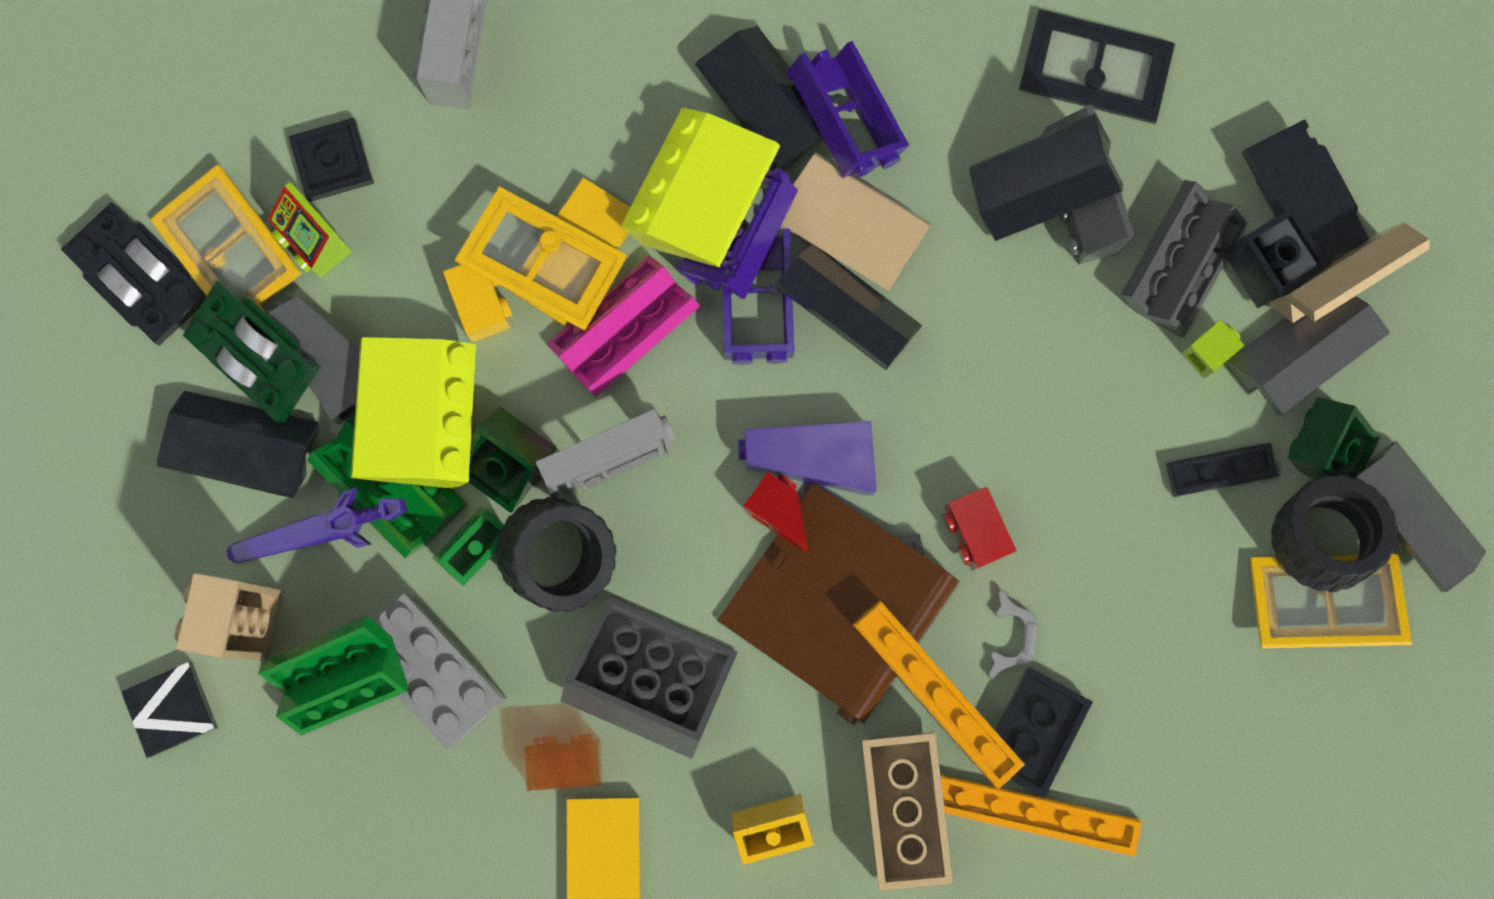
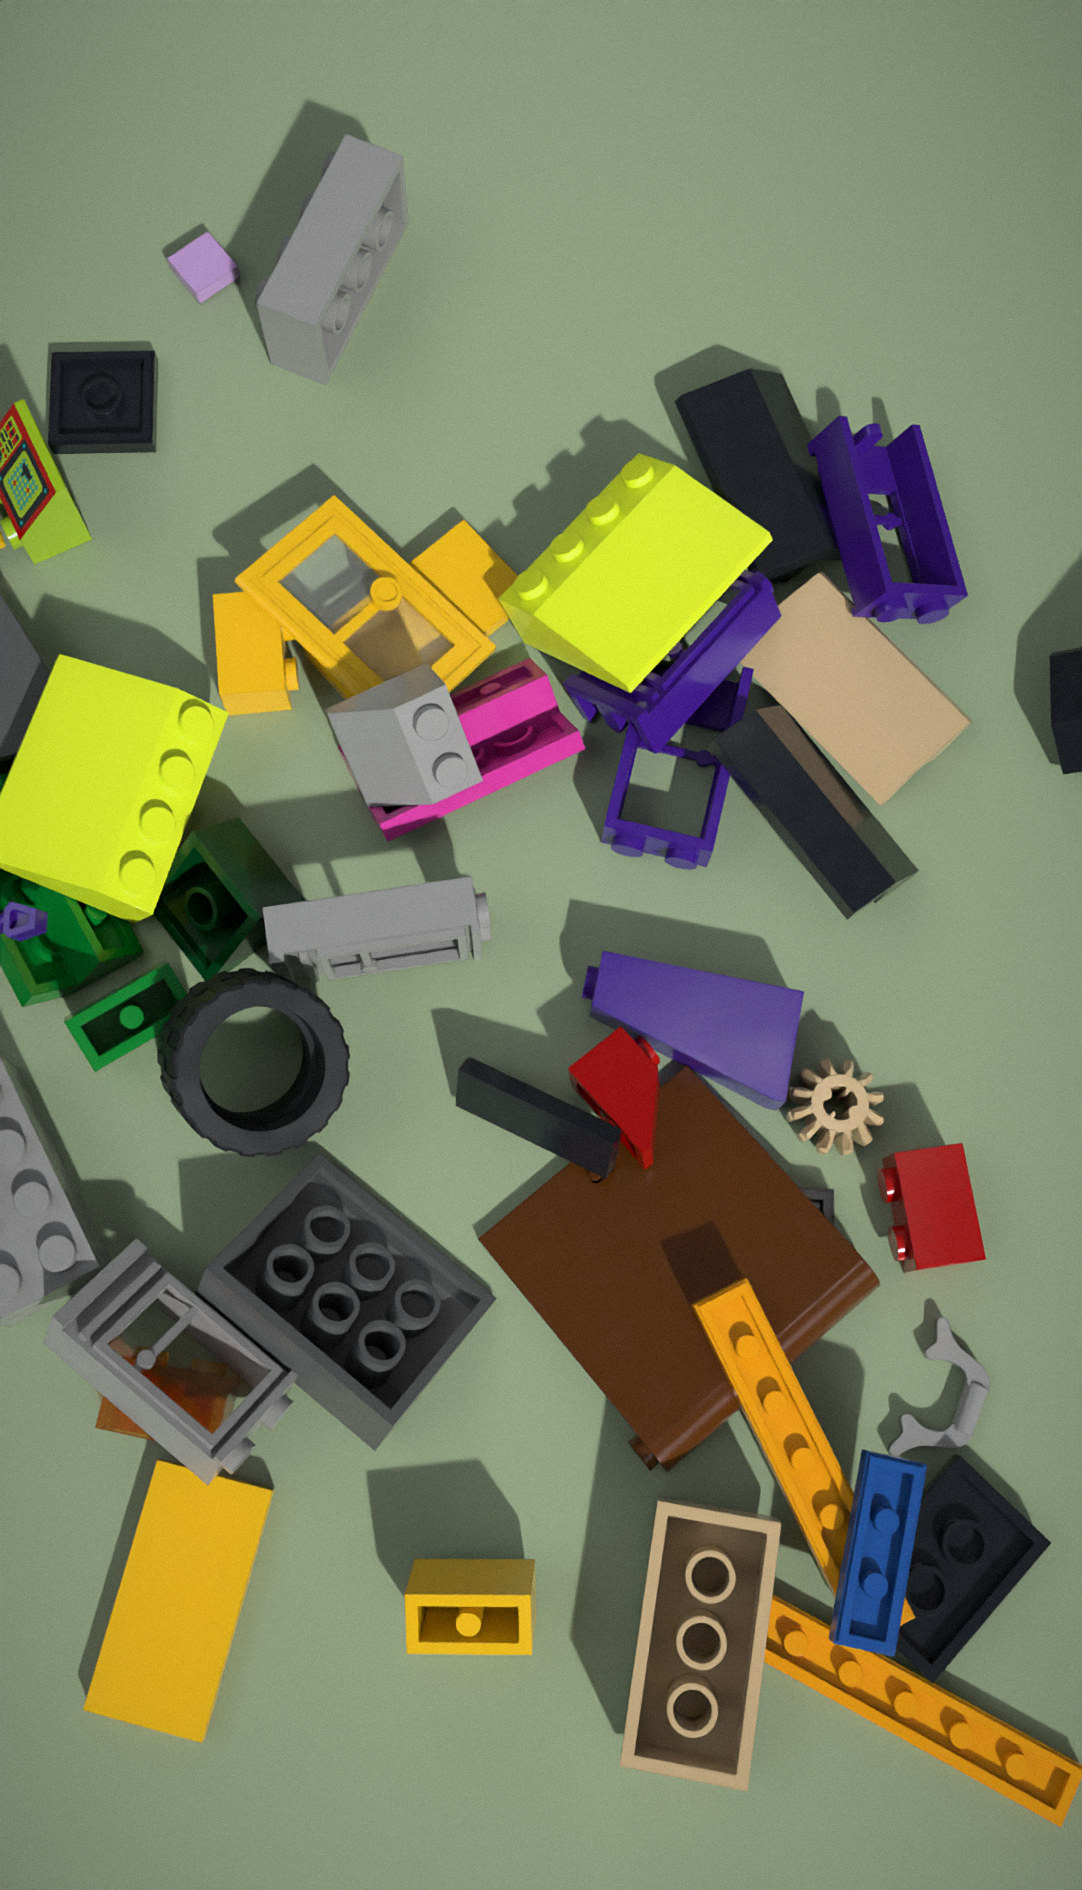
camera: 15 degrees right, 5 degrees down
none -> light grey door [43,1238,299,1485]
none -> lavender tile [167,231,240,304]
none -> light grey slope [325,663,483,807]
none -> black tile [455,1057,622,1179]
none -> tan gear [786,1058,884,1156]
none -> blue tile [828,1449,927,1657]

